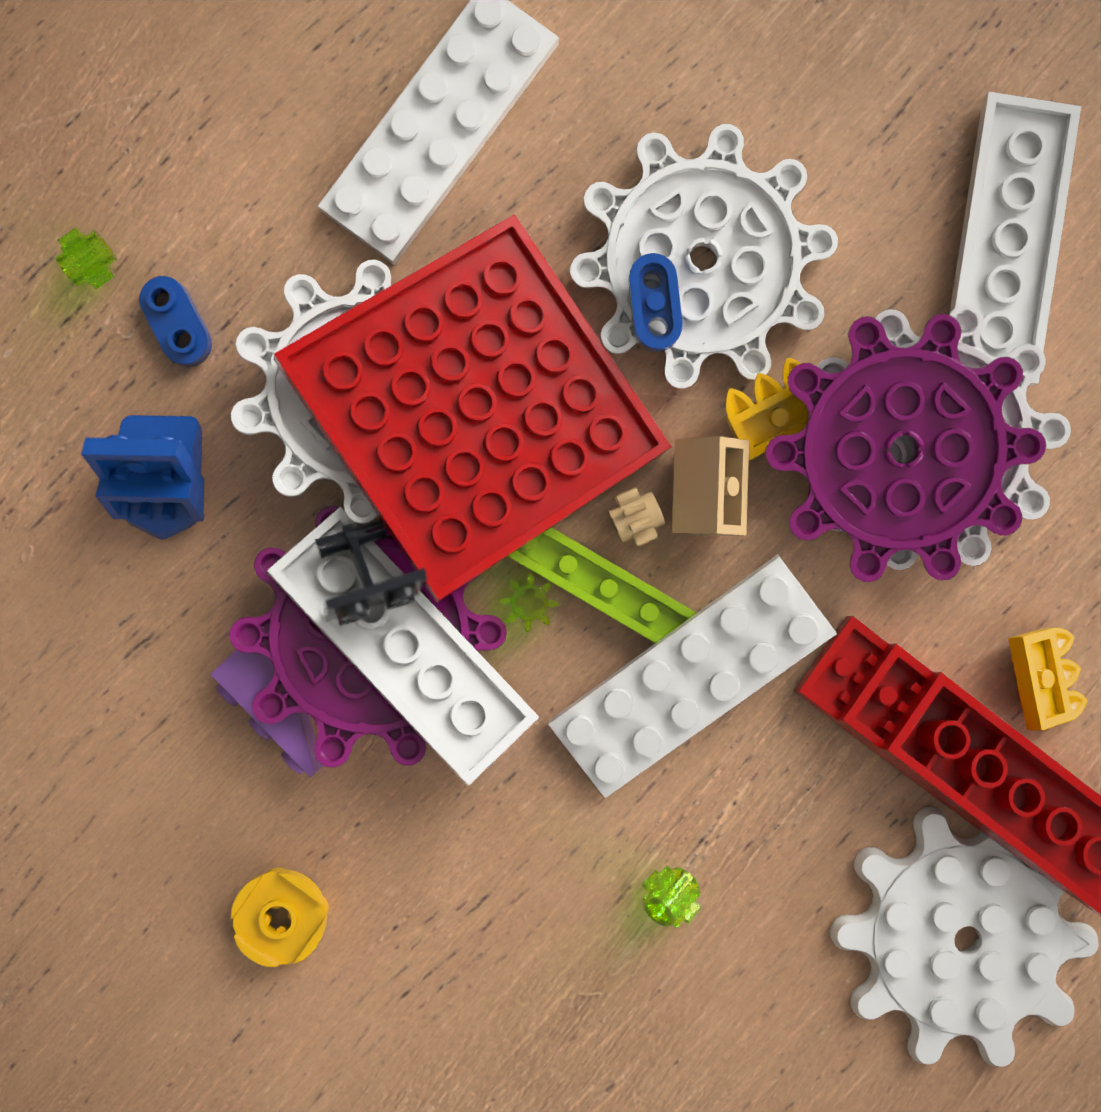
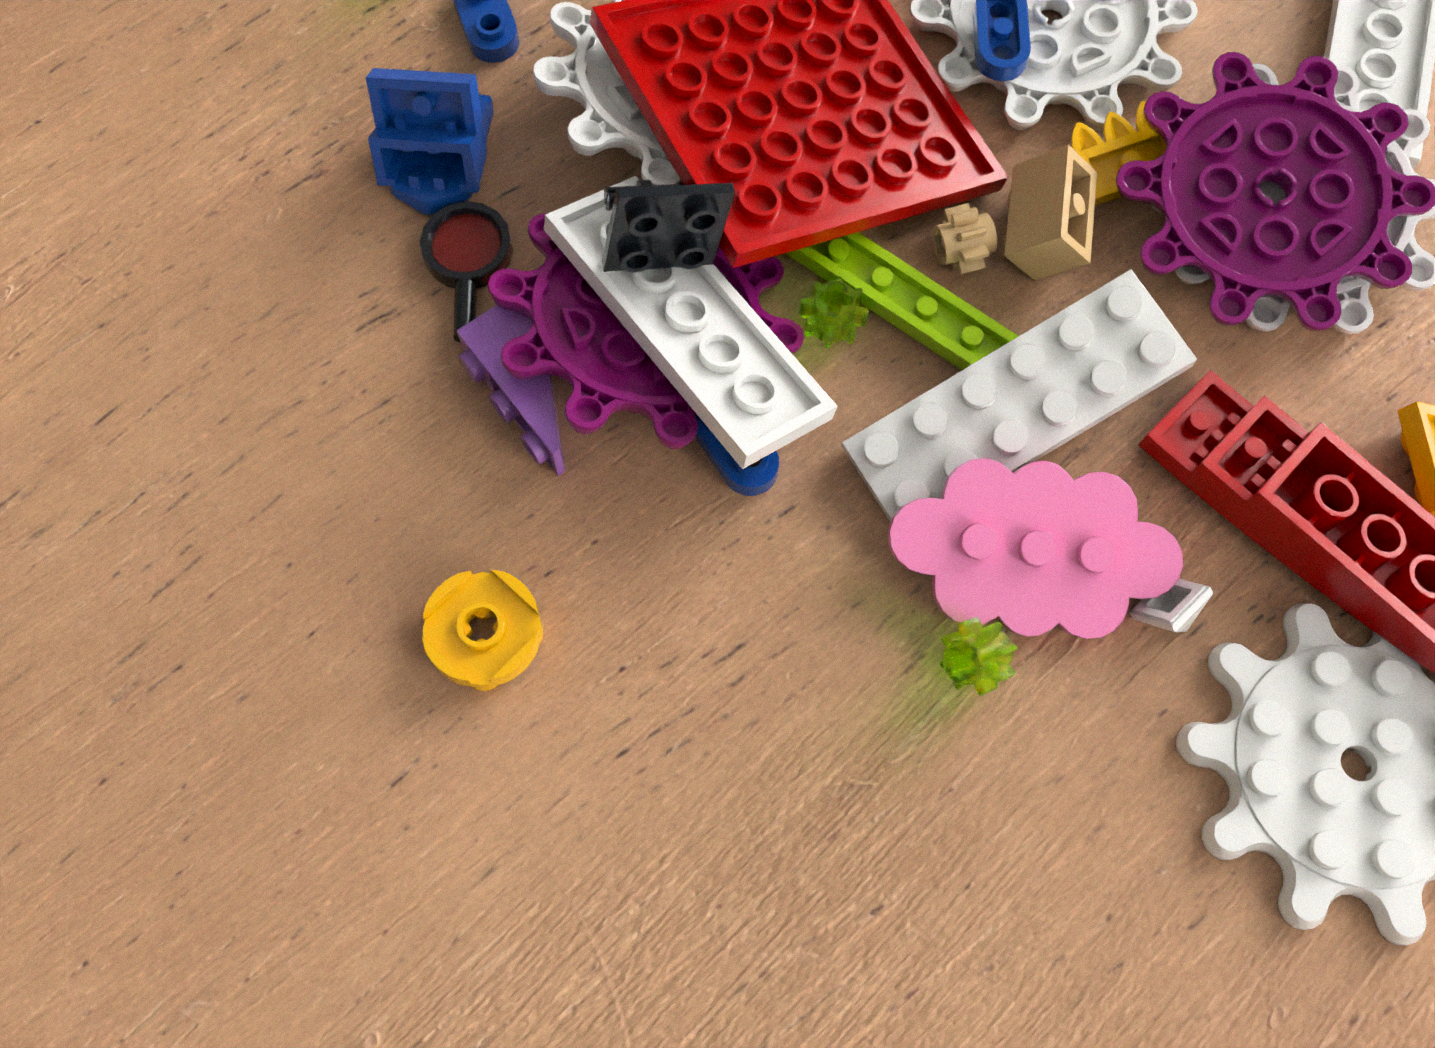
camera: 10 degrees right, 20 degrees down
none -> piece [420,201,513,343]
none -> bright pink plate [887,458,1183,639]
none -> white slope [1130,579,1213,632]

